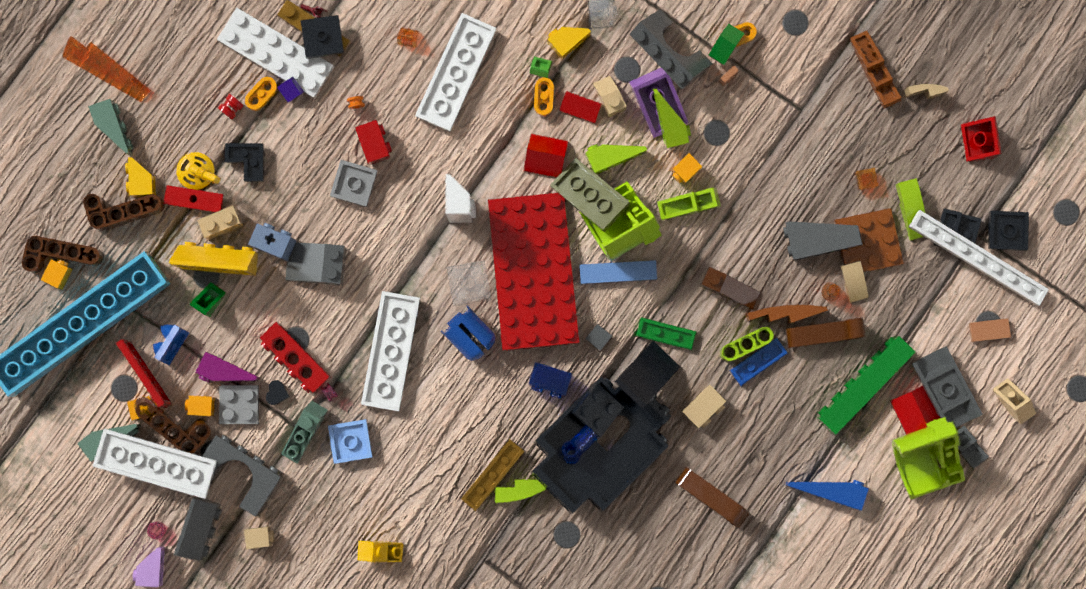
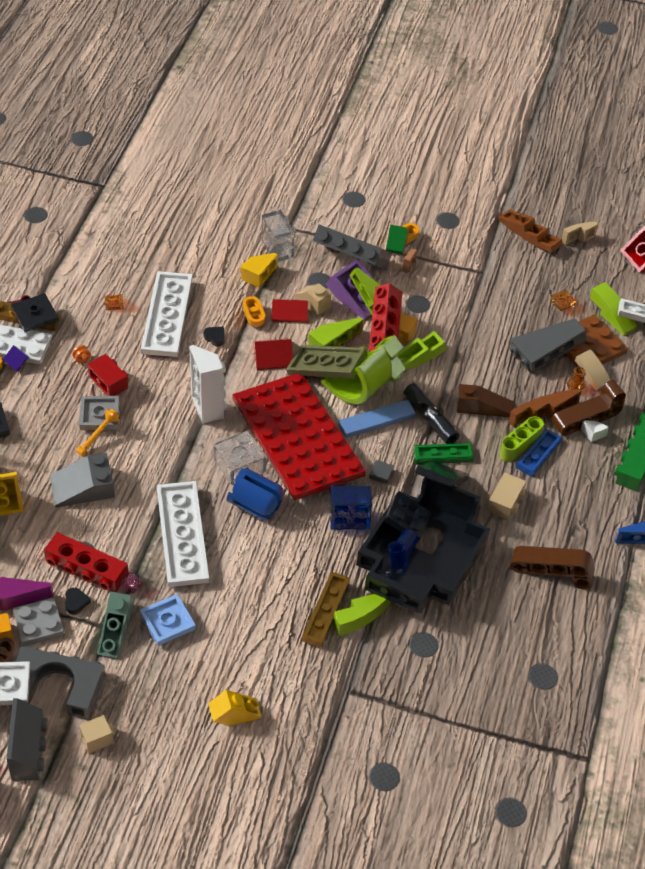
camera: 20 degrees left, 35 degrees down
sand blue brick [248,223,297,261] -> none
bright green tile [529,56,552,78] -> none
none -> light orange piece [76,408,120,457]
none -> black tile [203,326,225,346]
none -> red brick [369,283,403,352]
none -> black piece [403,383,460,444]
none -> white slope [581,420,609,442]

